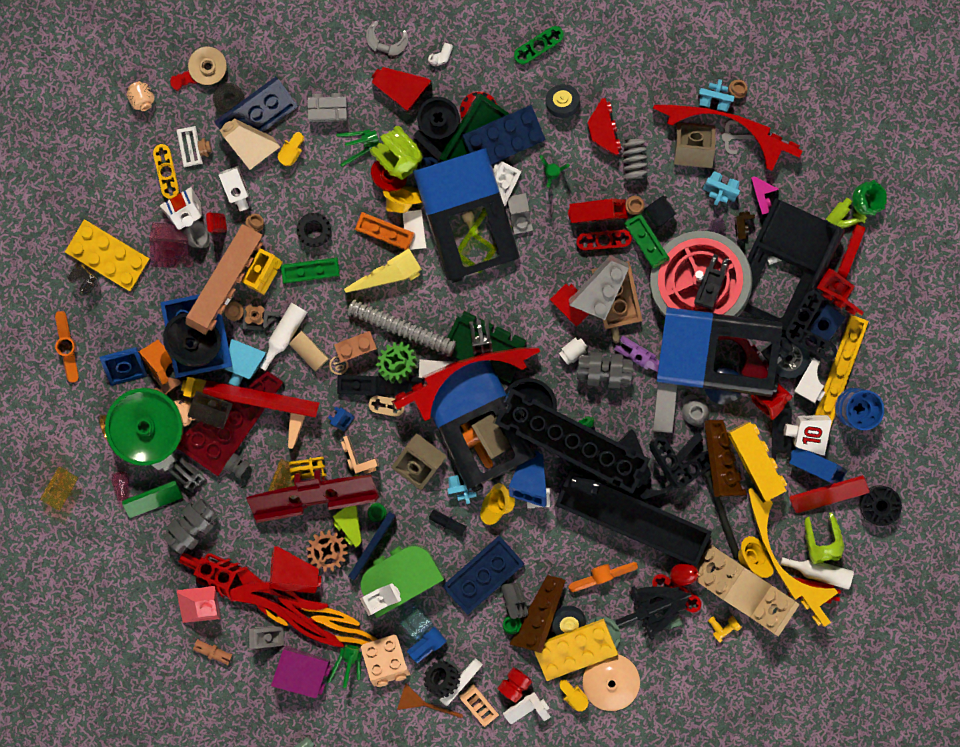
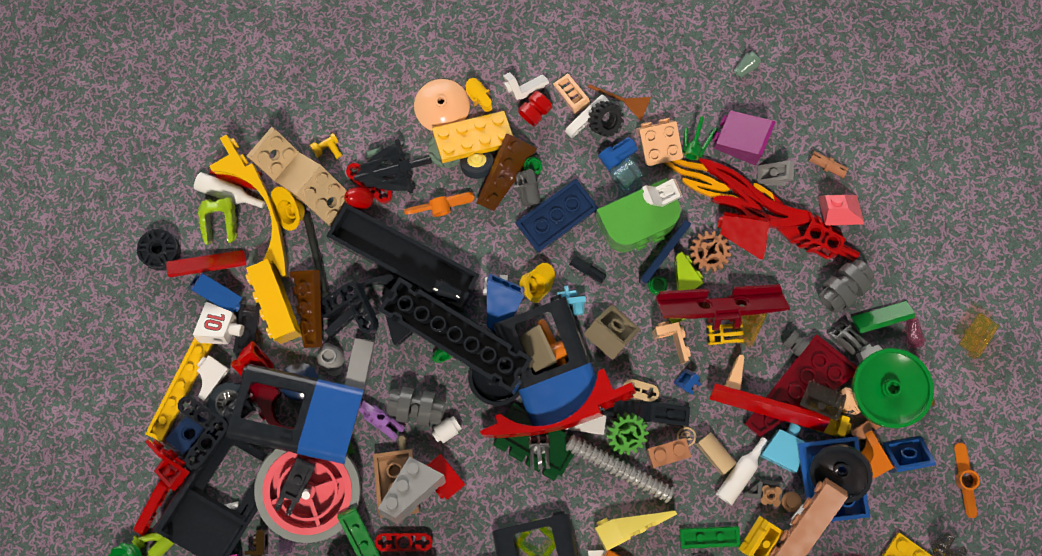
camera: 175 degrees left, 10 degrees down
blue wheel [835,388,884,430] -> none

